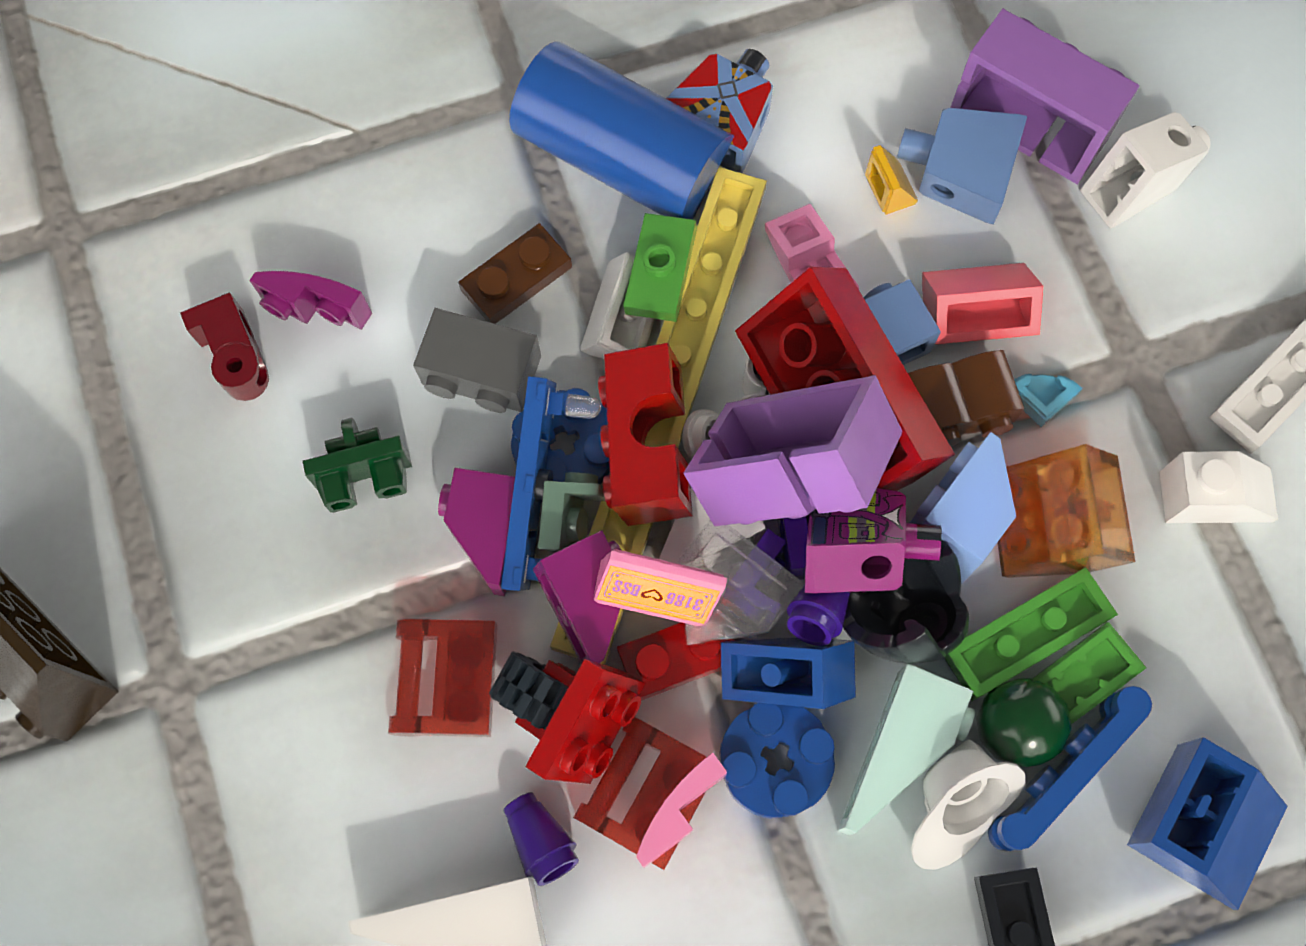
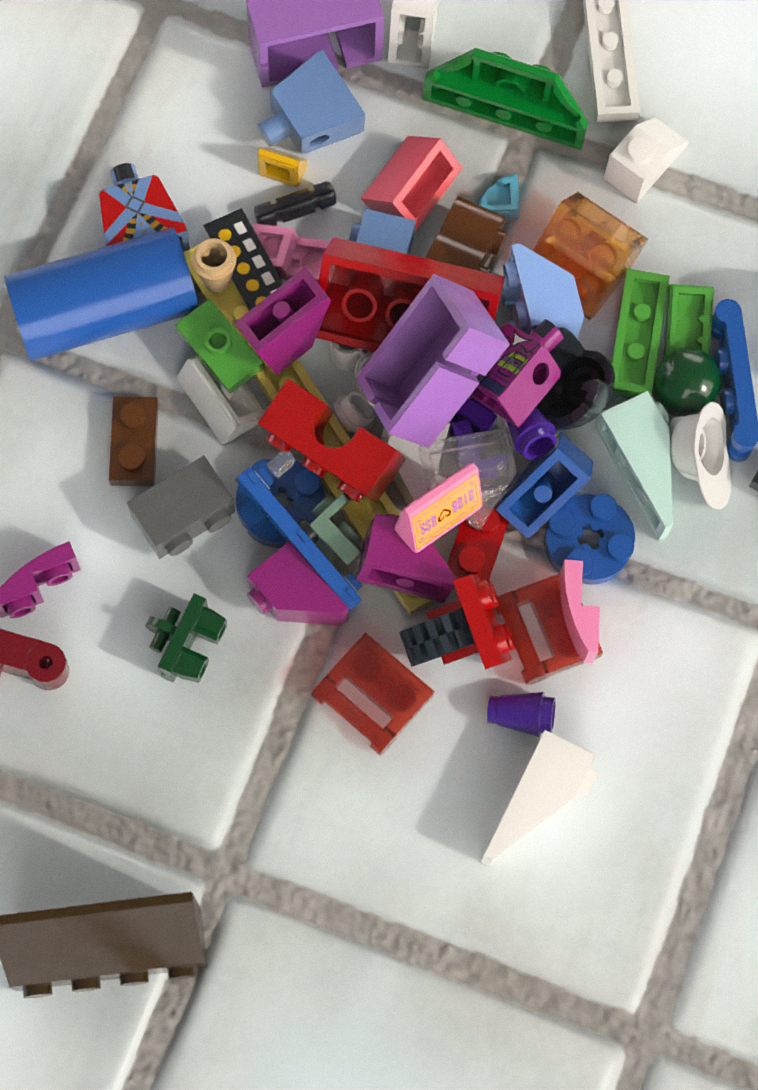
camera: 55 degrees left, 0 degrees up
none -> tan cone [192,238,236,293]
none -> black sticker [203,208,283,311]
none -> magenta slope [235,267,331,375]
none -> black axle [254,181,336,226]
none -> green wedge [423,48,588,150]

